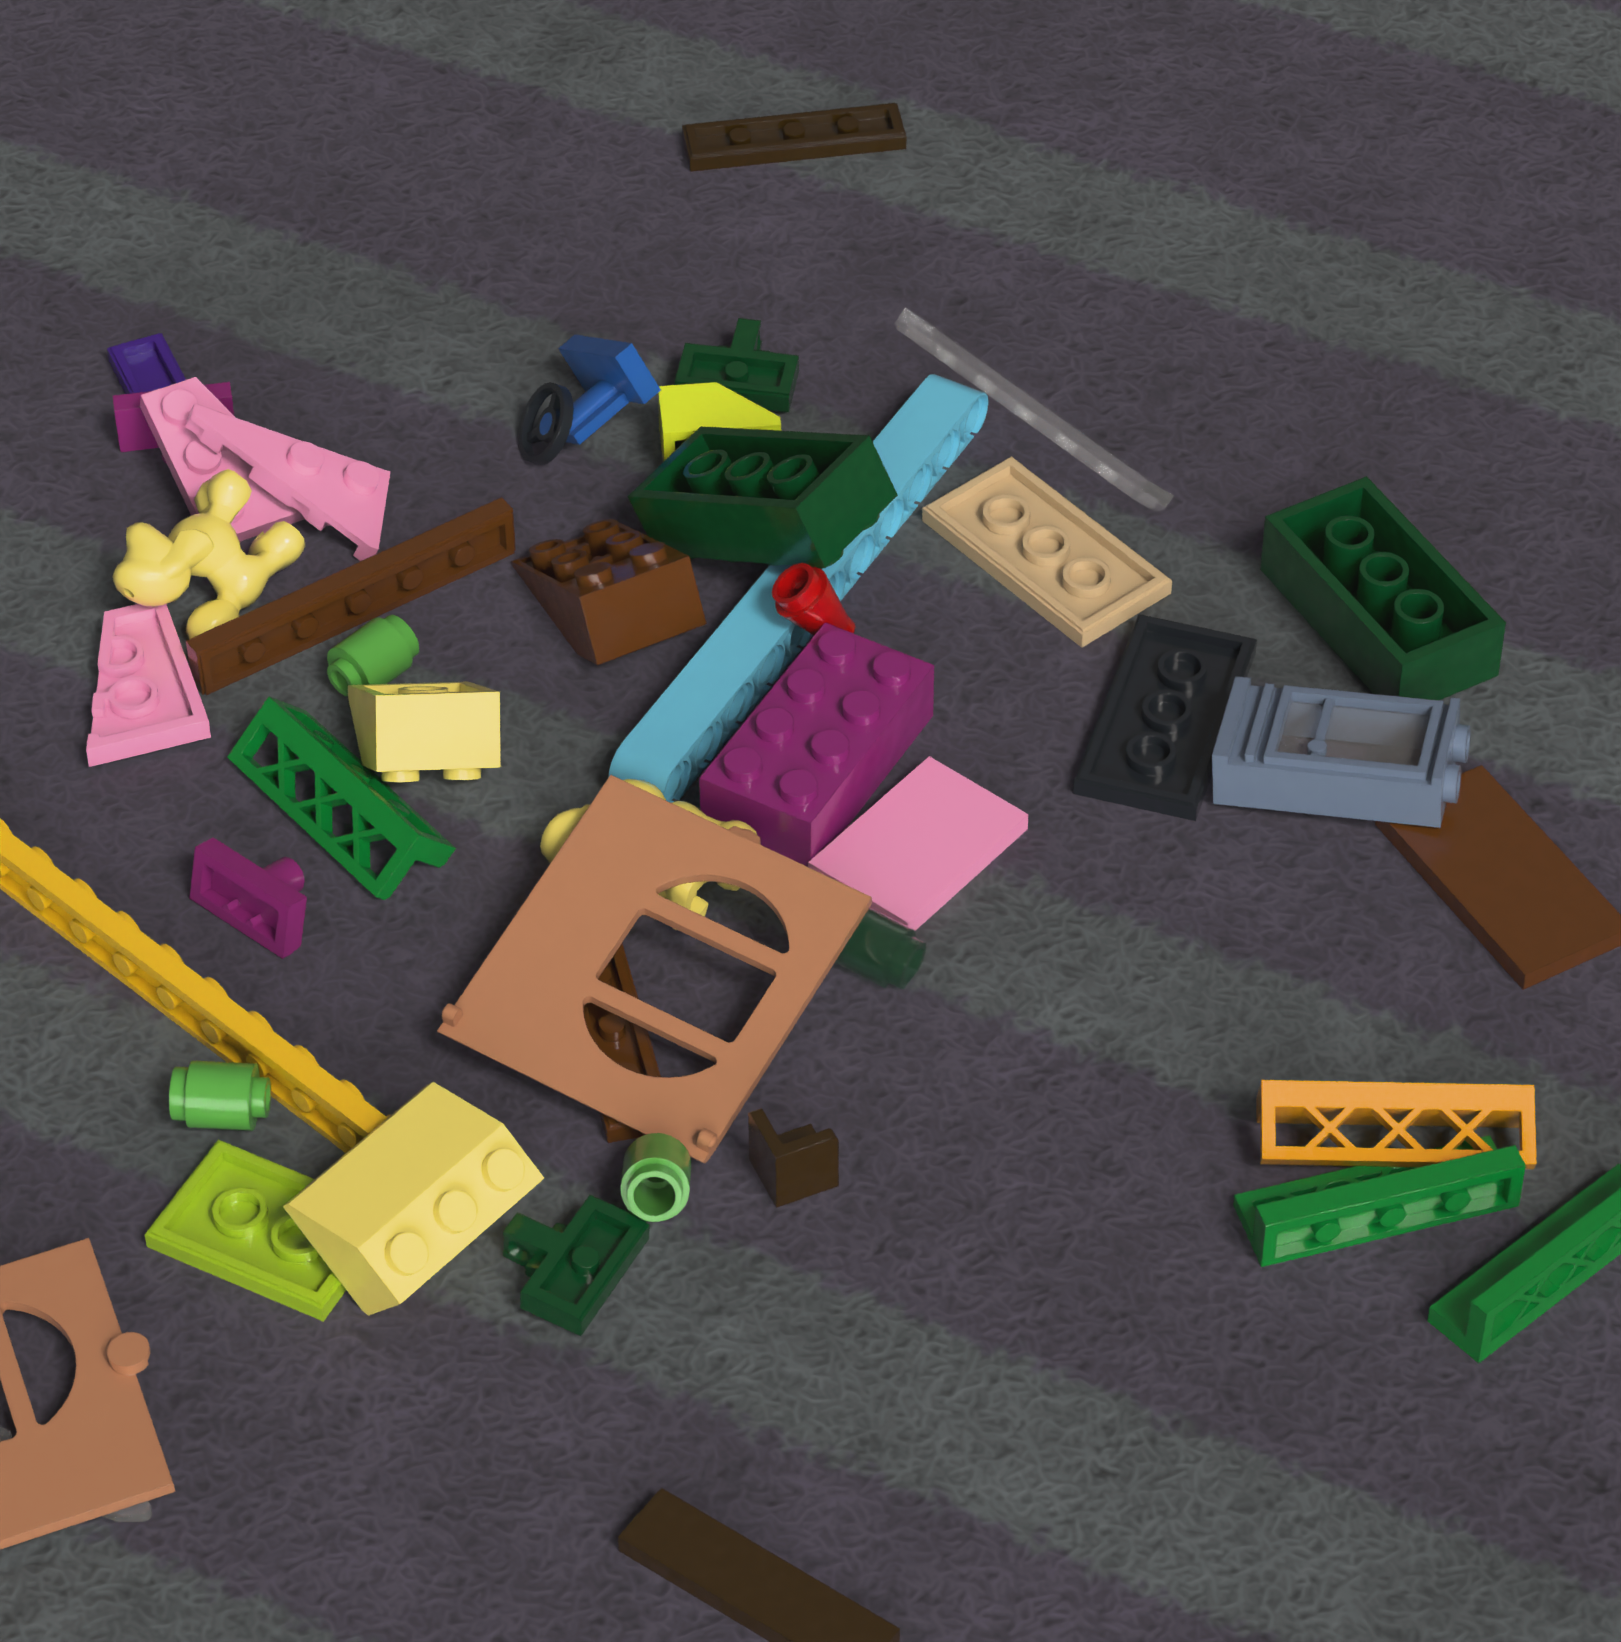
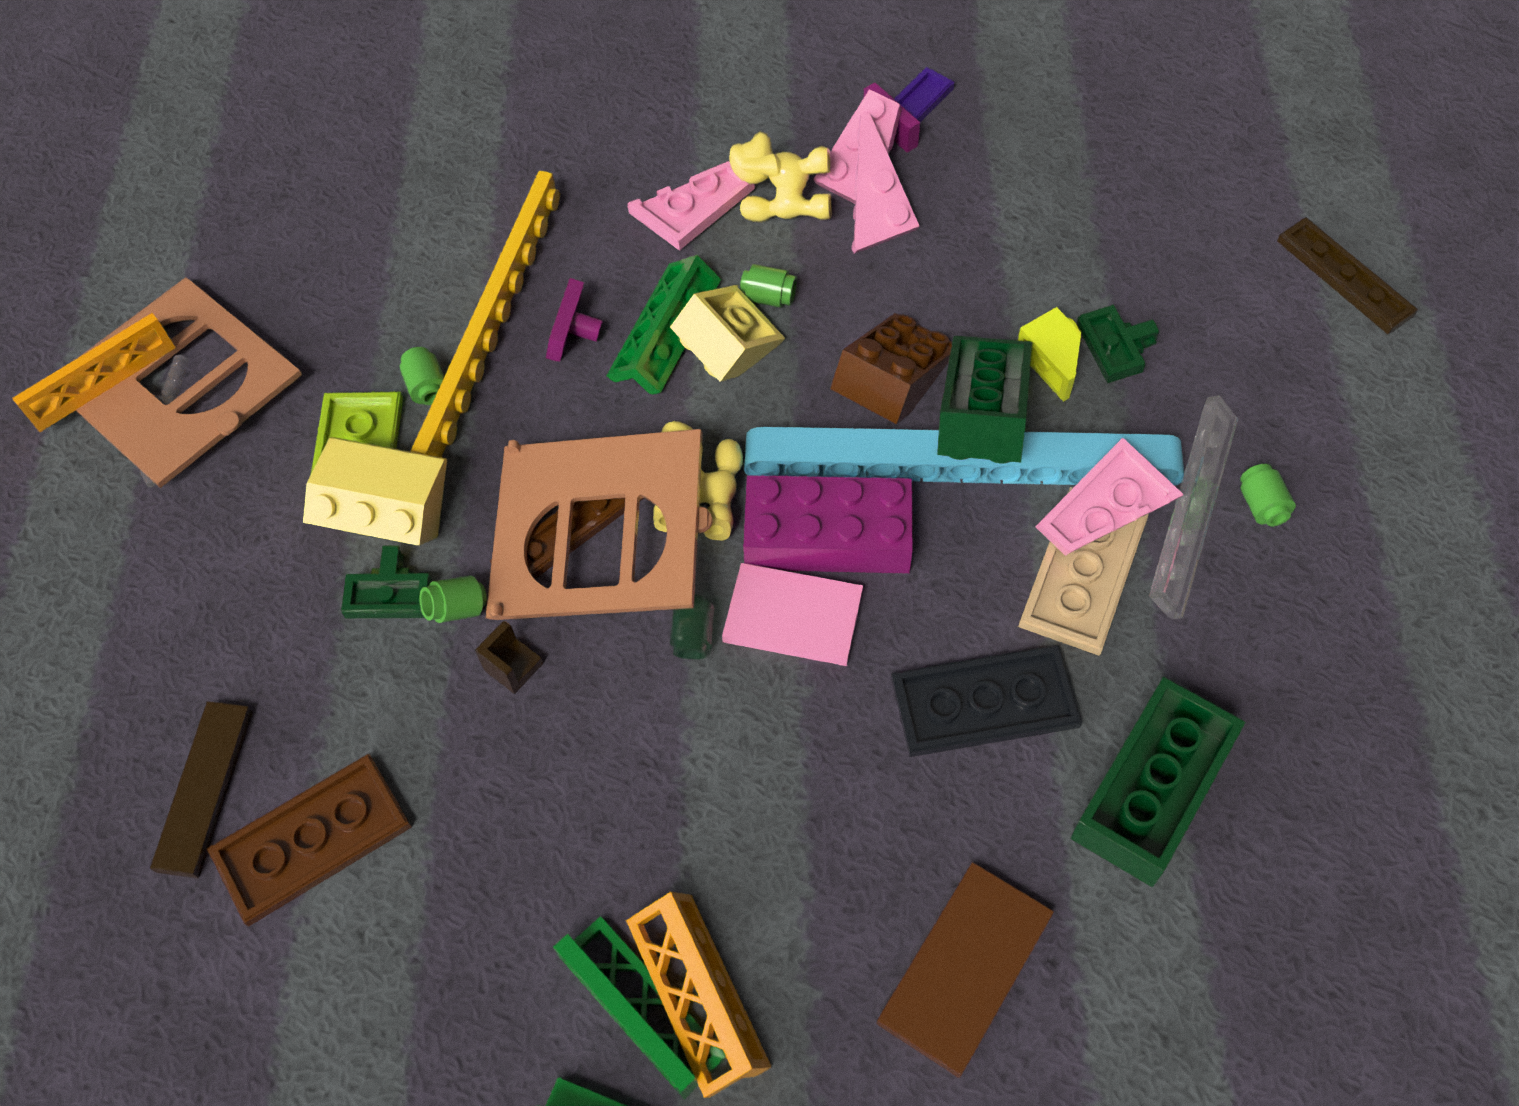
camera: 65 degrees right, 15 degrees up
reddish brown tile [186,497,516,695] -> none
blue piece [519,335,661,465] -> none
red cone [772,563,855,636] -> none
sand blue door [1212,676,1471,828] -> none
none -> reddish brown tile [207,753,412,927]
none -> bright pink wing [1035,438,1184,556]
none -> bright green brick [1240,464,1296,527]

